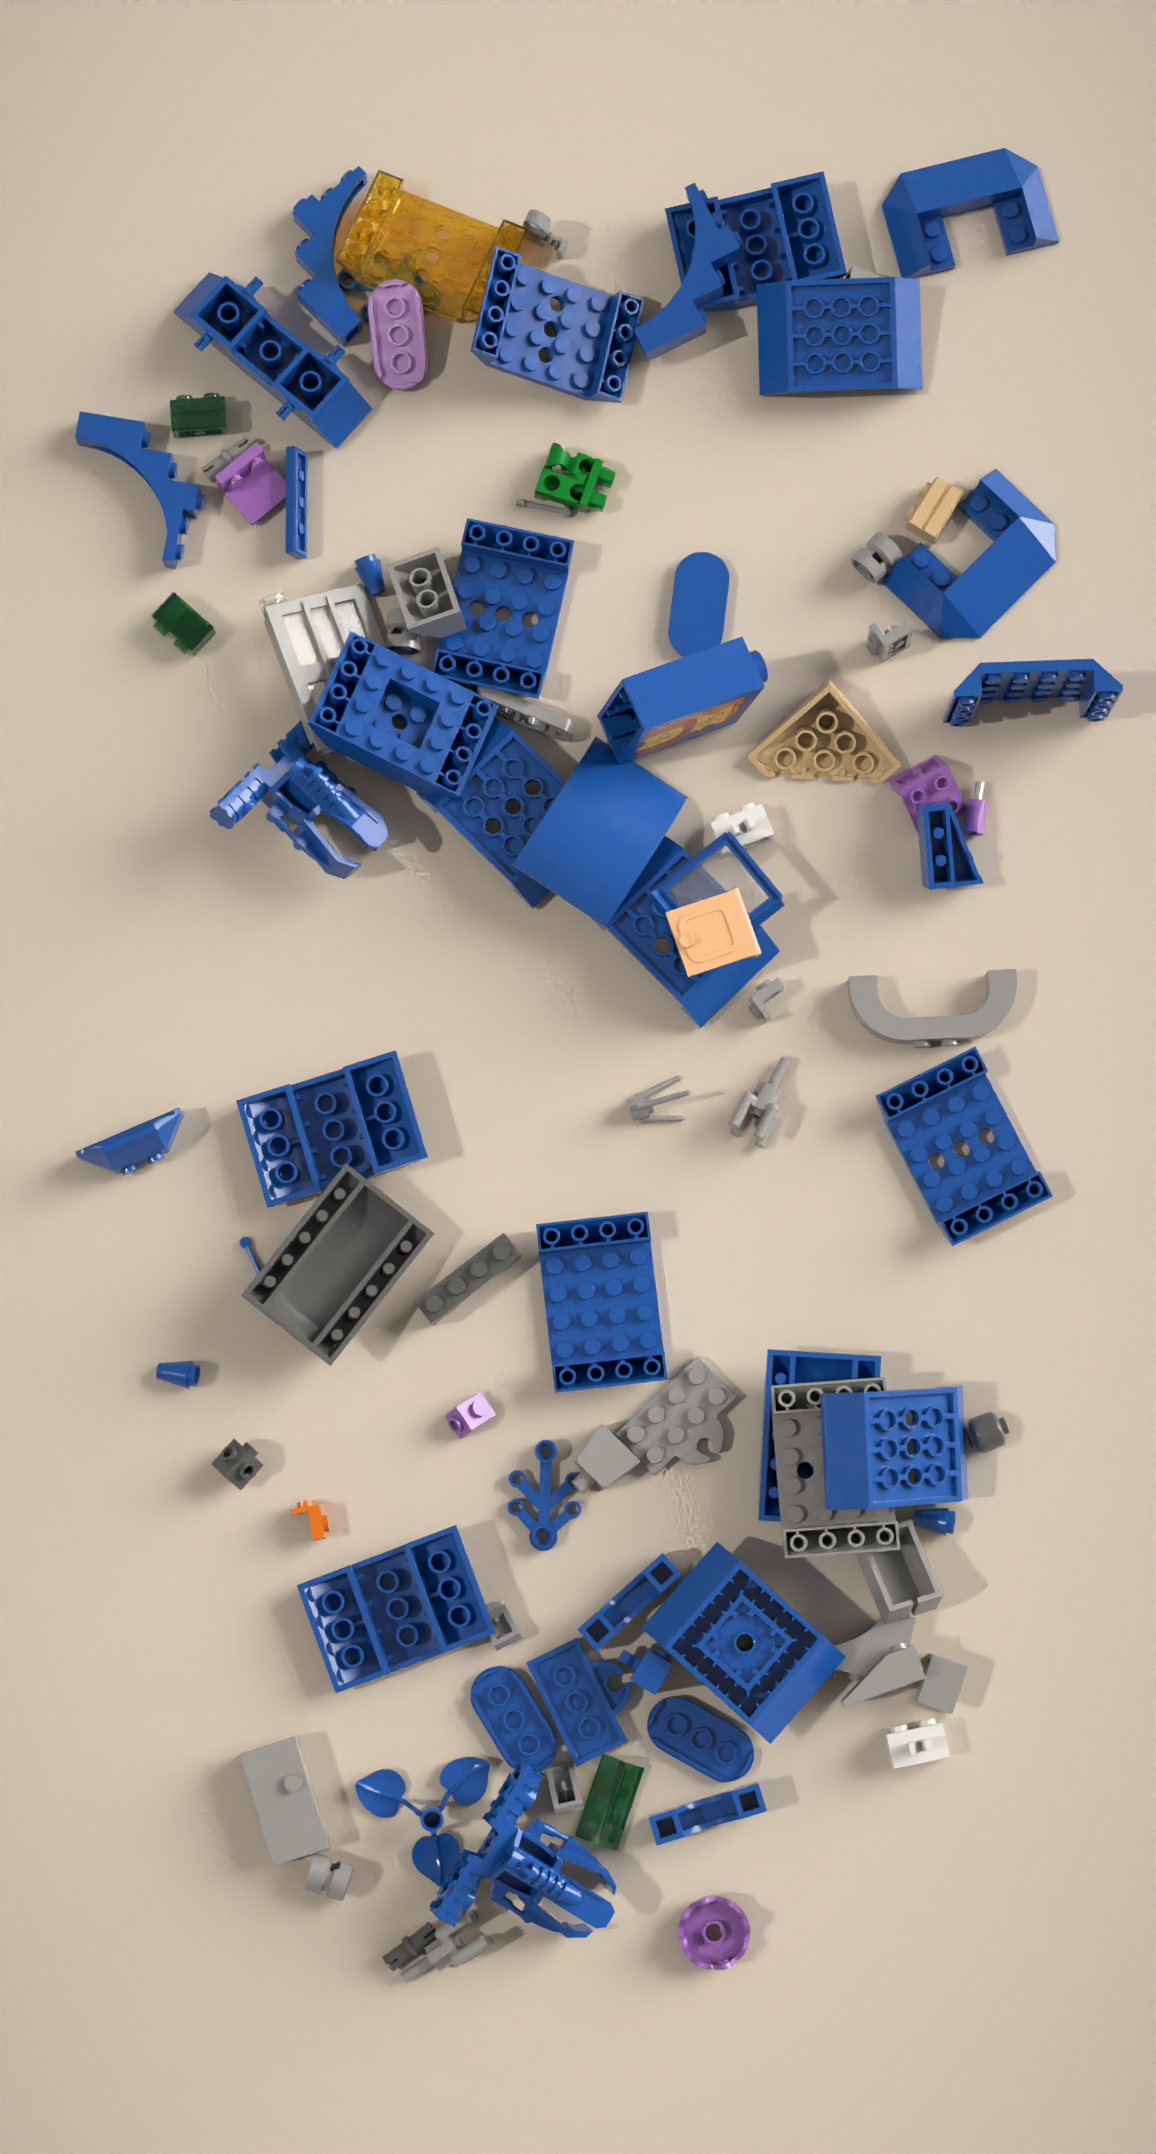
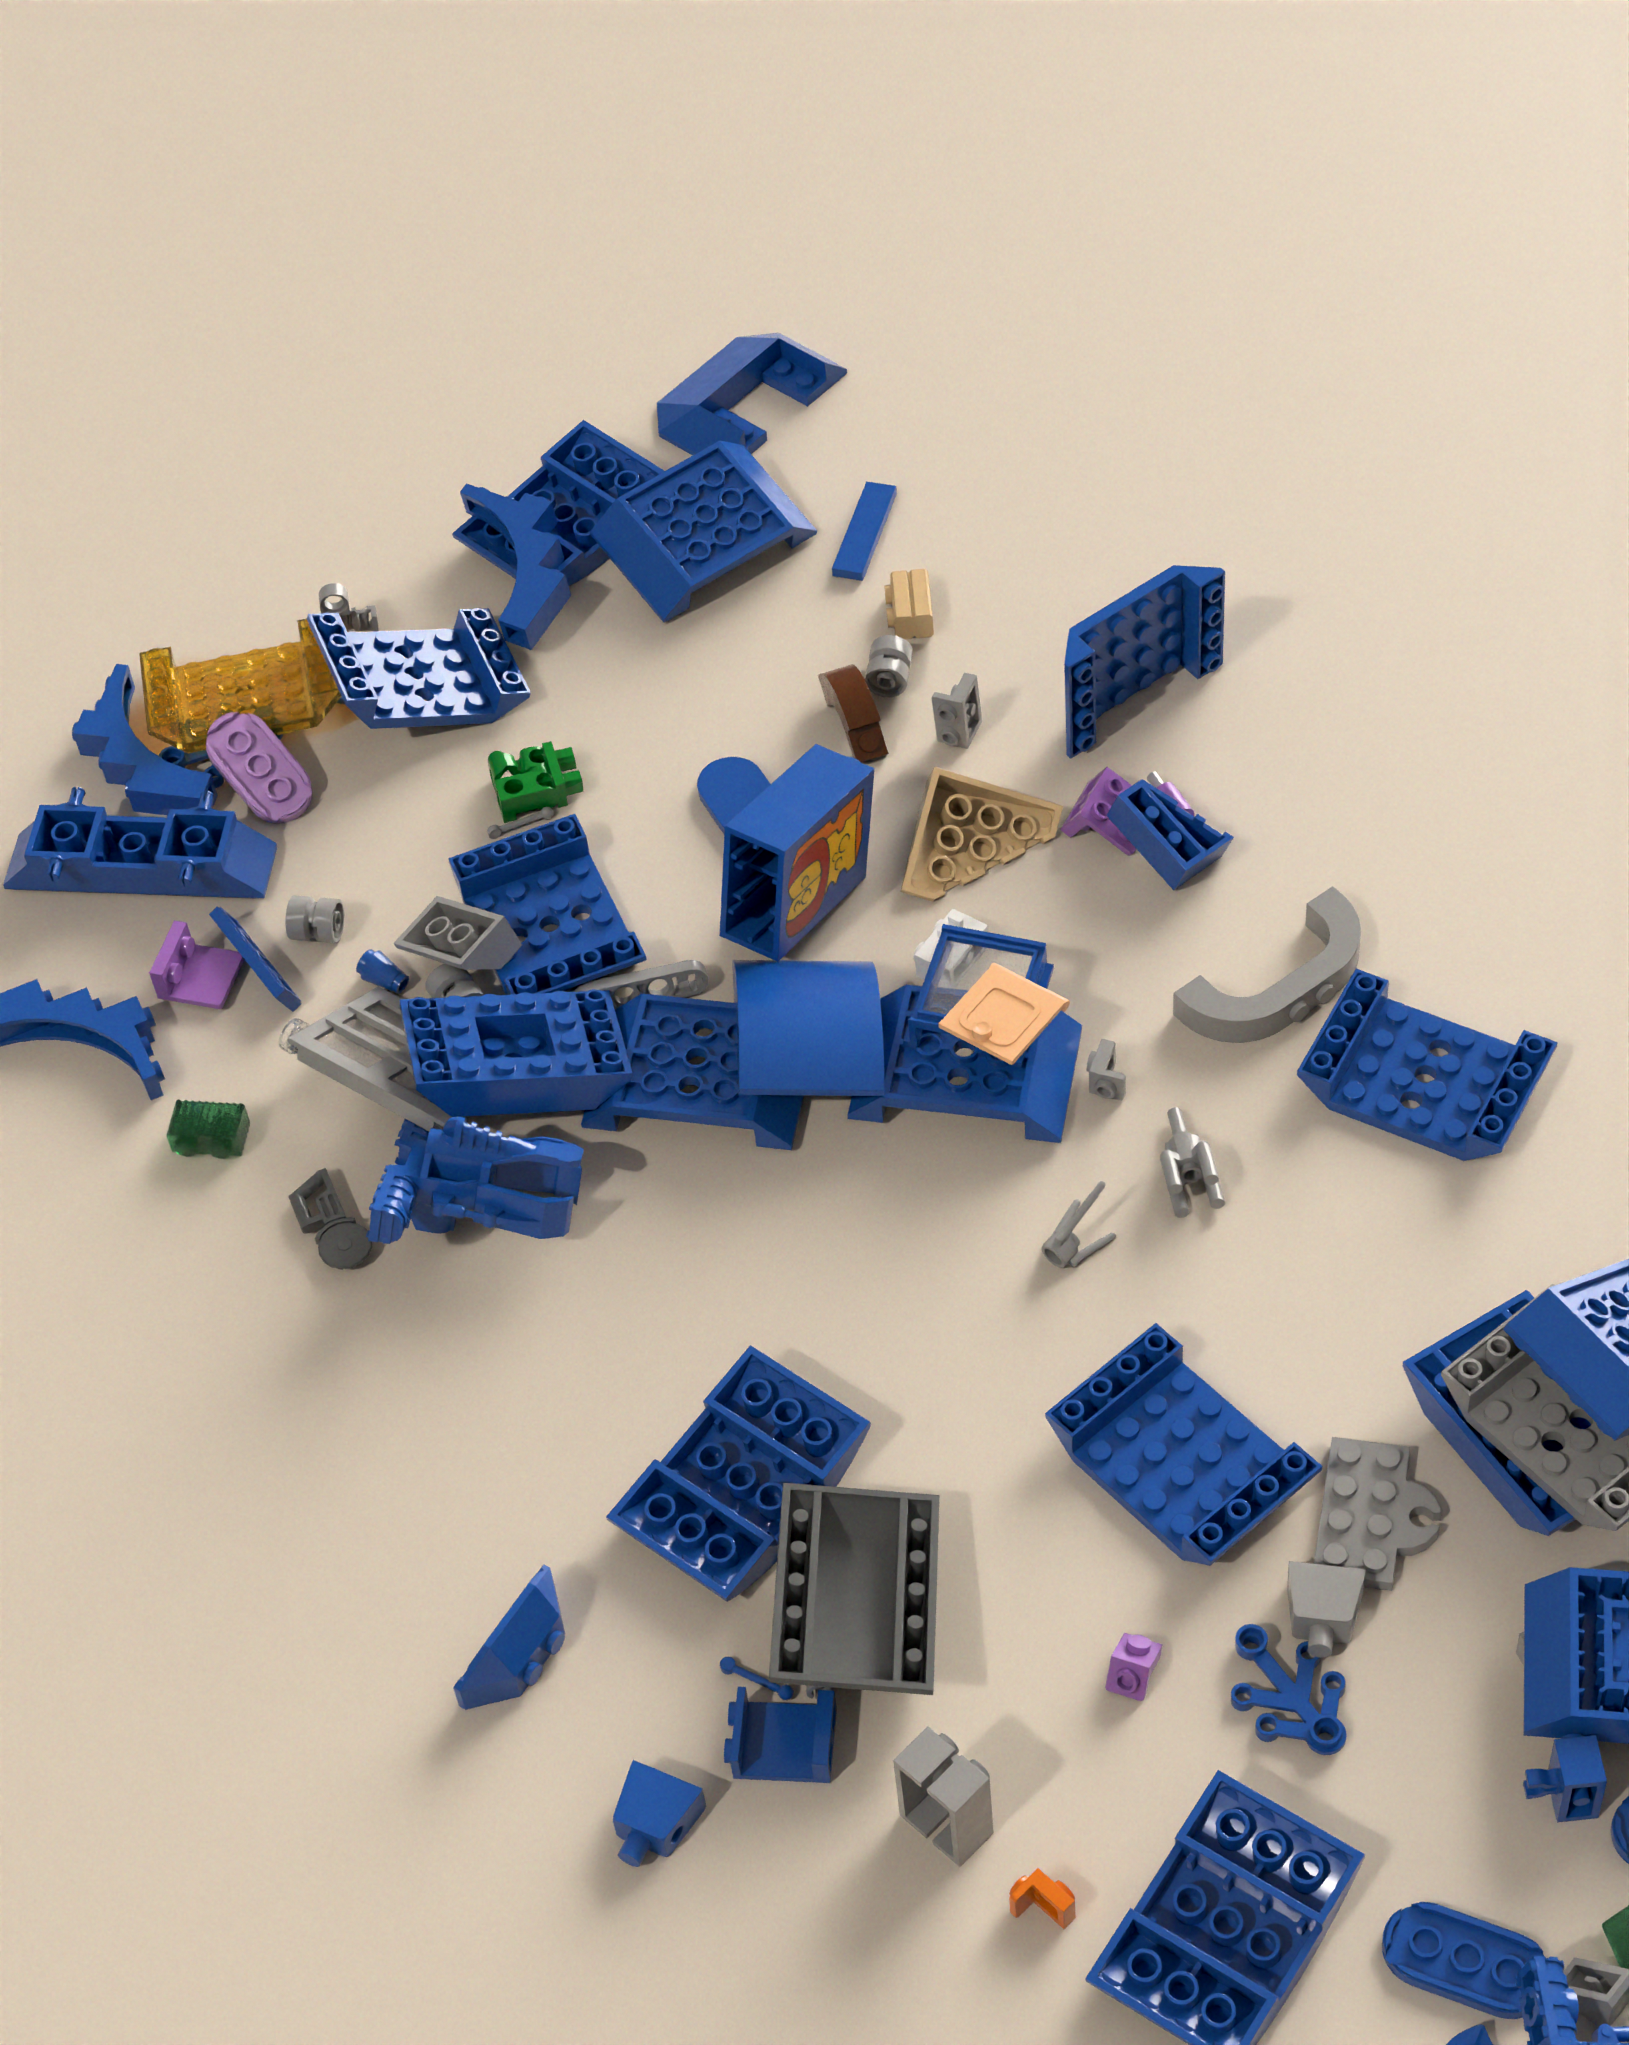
camera: 30 degrees left, 30 degrees down
blue cone [156,1361,200,1389] -> none
clear green brick [170,393,229,438] -> none
light grey pin [201,437,252,483] -> none
dark grey brick [212,1439,263,1490] -> none
dark grey arch [414,1233,522,1326] -> none
light grey bracket [486,1600,522,1651] -> none
blue plate [526,1638,631,1767] -> none
blue arch [577,1553,682,1651] -> none
blue slope [882,469,1056,639] -> none
none -> light grey wheel [285,895,345,943]
none -> dark grey piece [289,1168,373,1270]
none -> blue torso [613,1760,706,1867]
none -> blue panel [724,1687,837,1783]
none -> reddish brown arch [818,664,889,763]
none -> blue tile [832,481,897,581]
none -> light grey piece [893,1726,994,1867]

